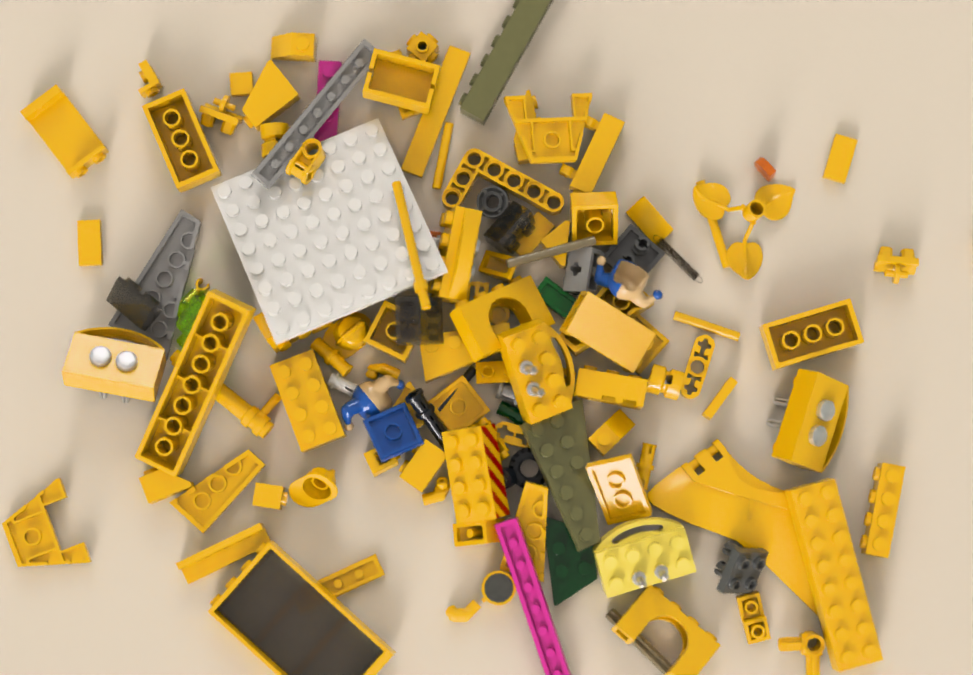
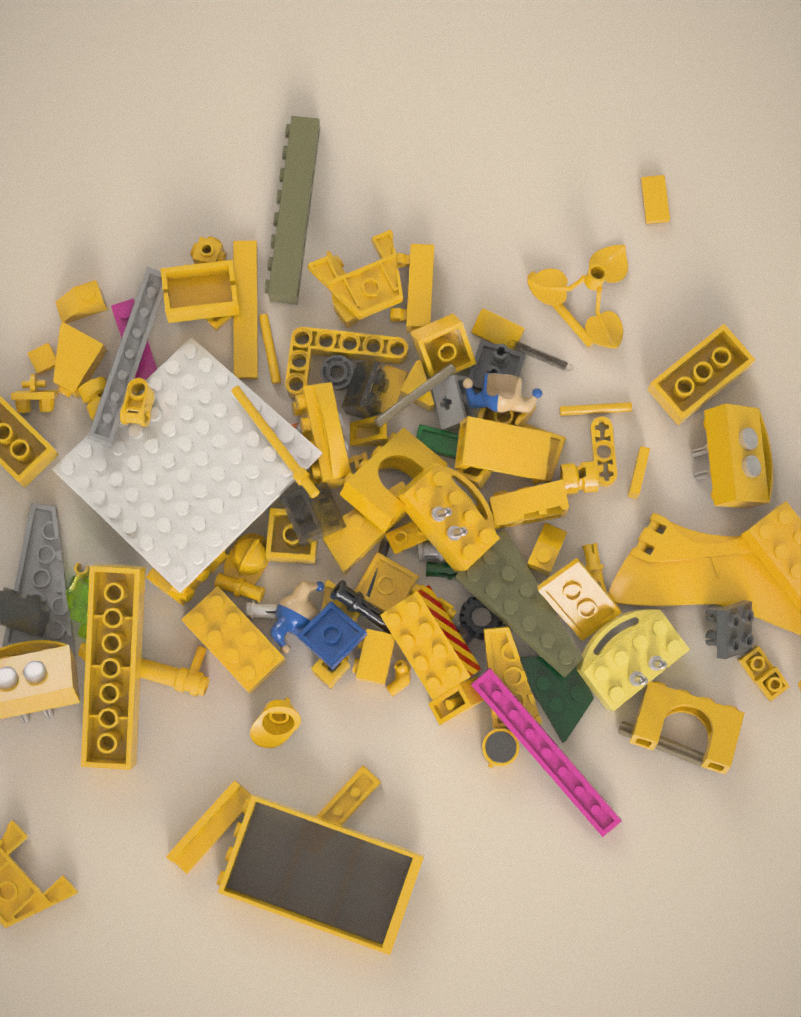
camera: 20 degrees left, 5 degrees down
yellow slope [139,467,195,504] -> none
yellow wing [169,449,266,533] -> none
yellow brick [252,482,288,510] -> none
yellow arm [365,363,400,380] -> none
yellow arm [446,600,481,622] -> none
yellow tile [489,304,510,325] -> none
yellow beam [495,421,530,448] -> none
orange tile [754,157,776,182] -> none
yellow hips [873,246,919,284] -> none

